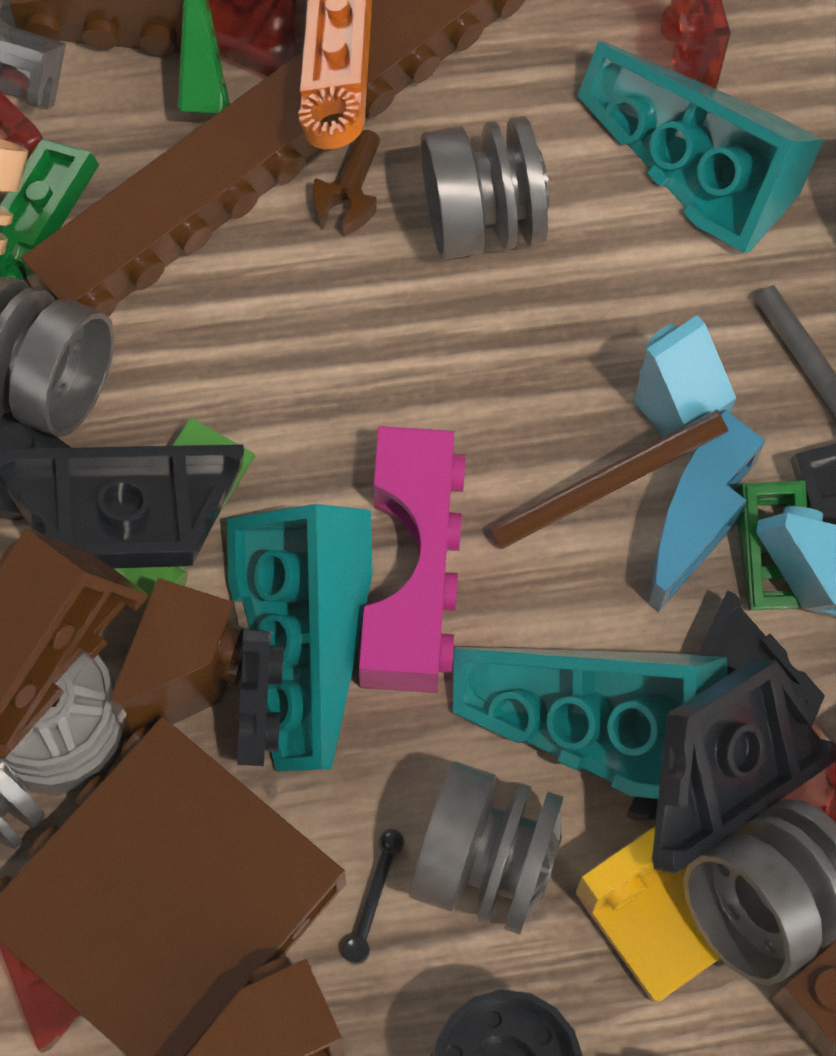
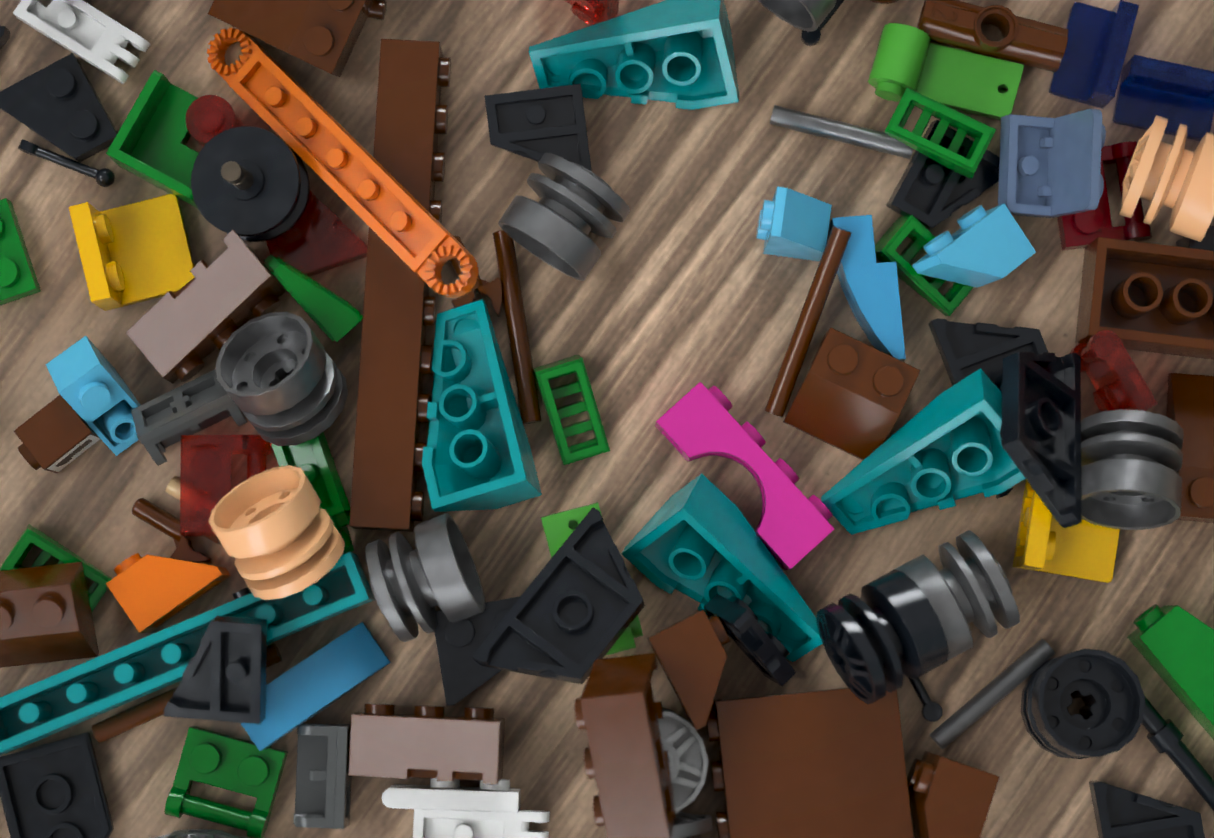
camera: 45 degrees left, 15 degrees up
none -> flat silver wheel [216,312,348,446]
none -> teal wedge [422,299,542,512]
none -> black wing [484,84,592,171]
none -> reddish brown bar [493,230,541,424]
none -> green slope [533,355,610,465]
none -> reddish brown slope [783,327,921,460]
none -> black wheel [816,569,949,704]
none -> flat silver bar [930,639,1055,750]

